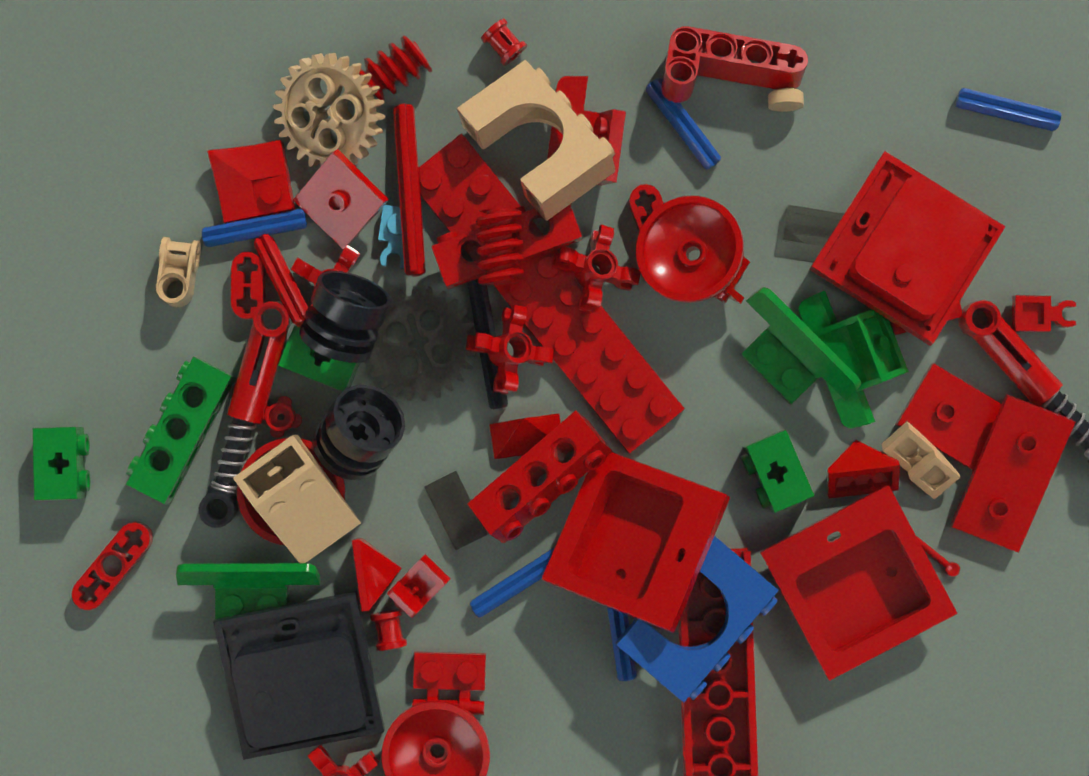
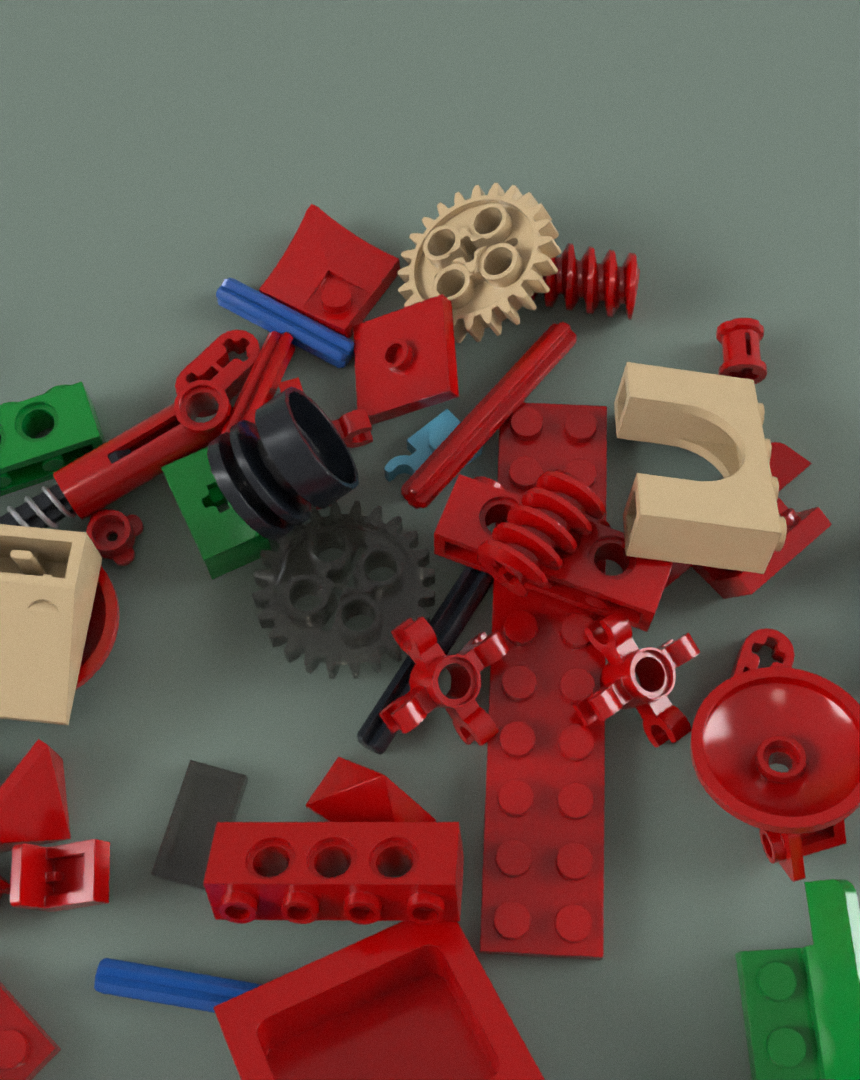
camera: 45 degrees right, 20 degrees down
tan piece [156,237,201,308] -> none
black wheel [313,385,405,480] -> none

